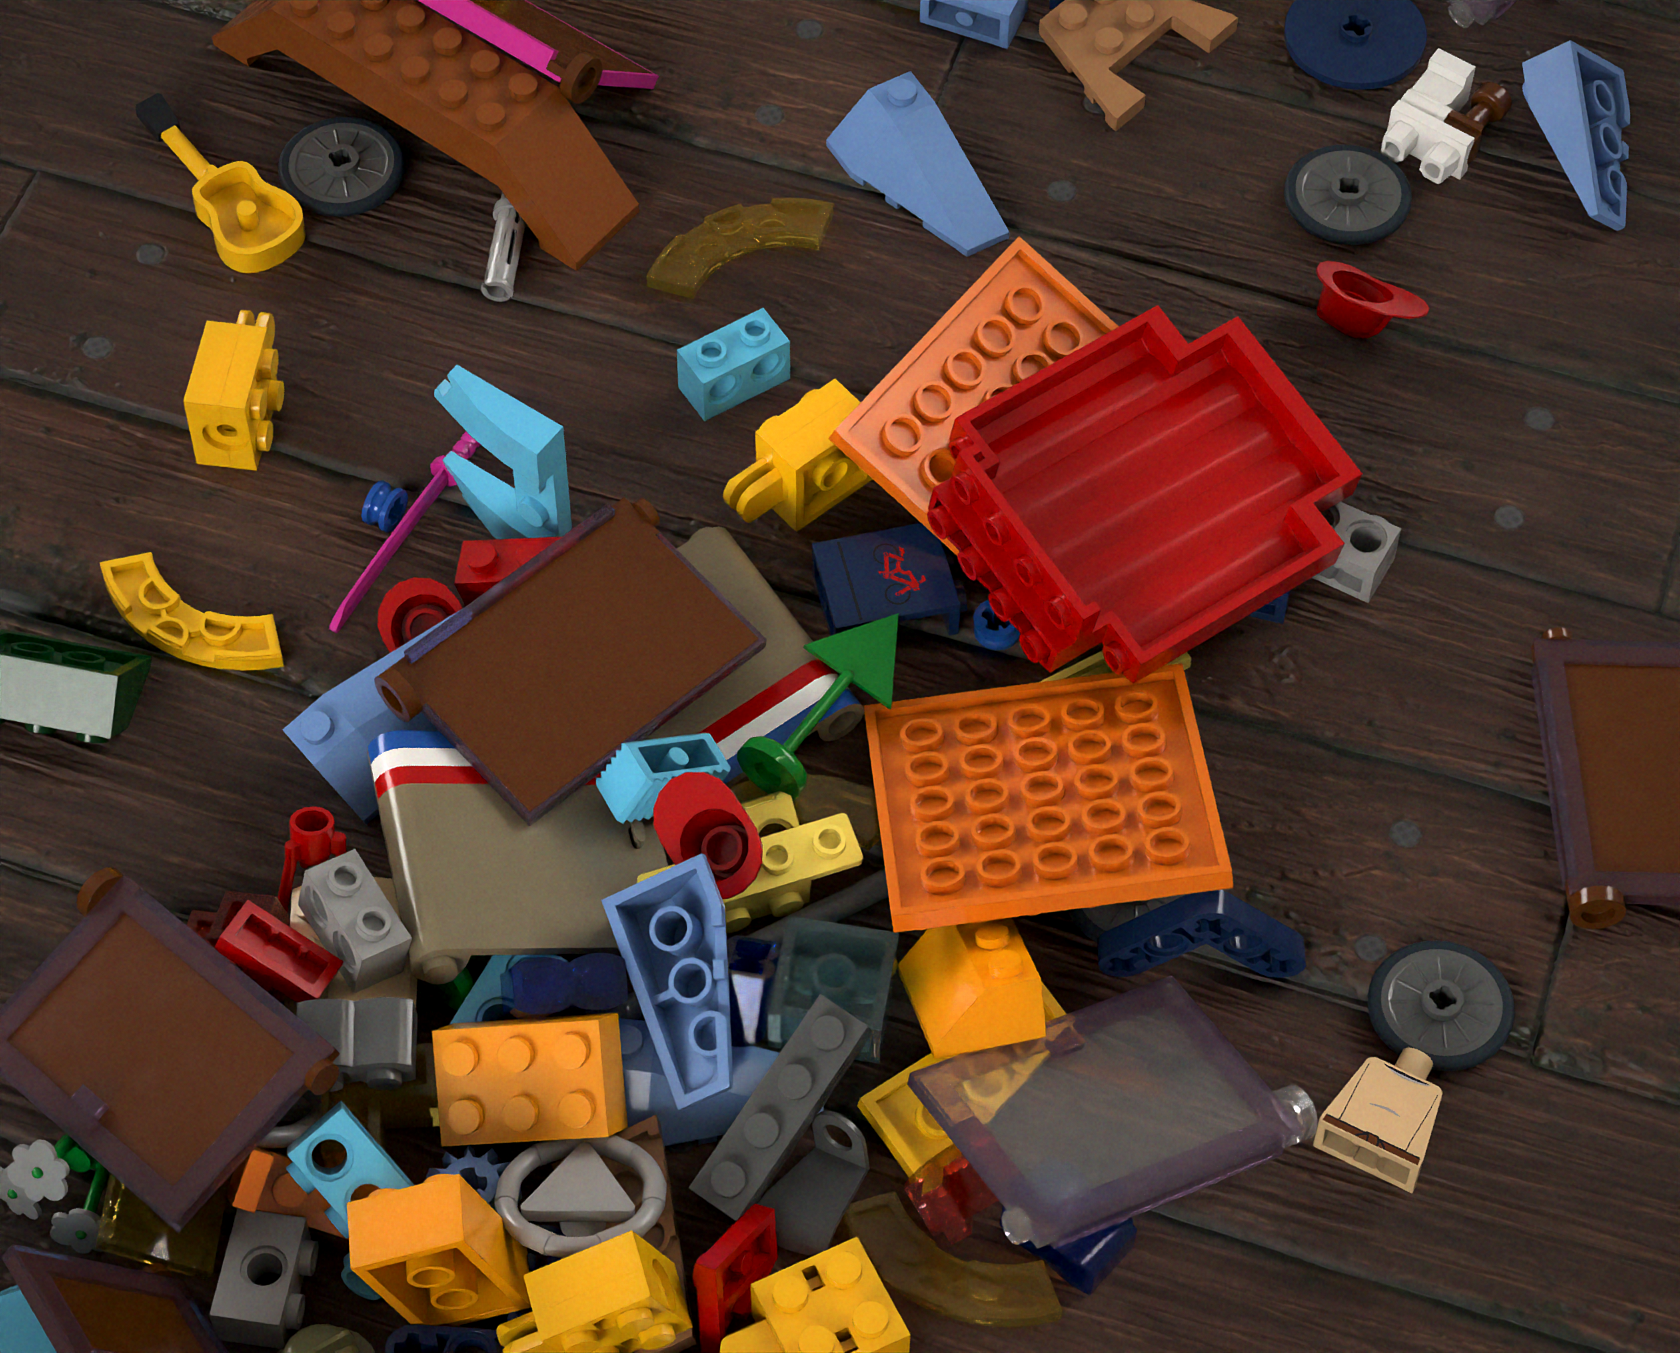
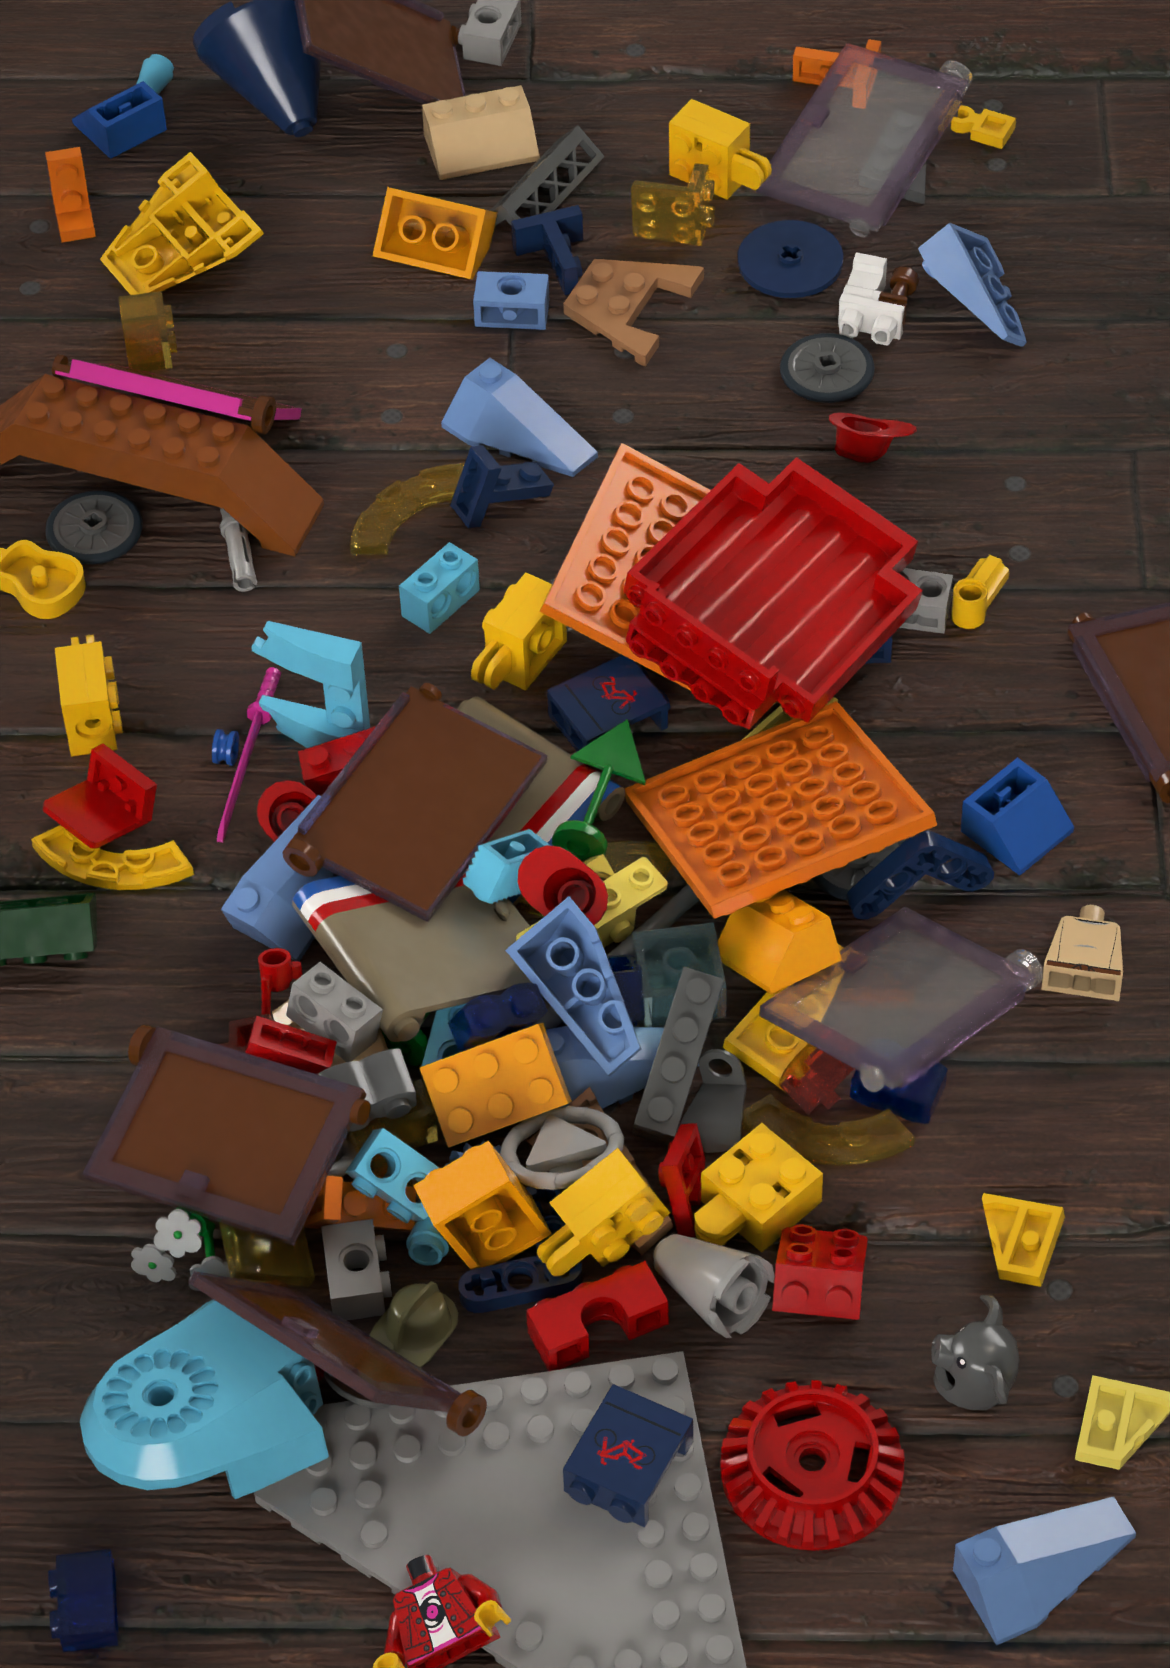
camera: 15 degrees left, 5 degrees down
blue bush [973,600,1020,650] -> none
dark grey wheel [1368,940,1515,1071] -> none
none -> red bracket [43,744,157,849]
none -> dark blue bracket [450,445,554,528]
none -> yellow piece [951,555,1009,629]
none -> blue slope [961,757,1074,876]

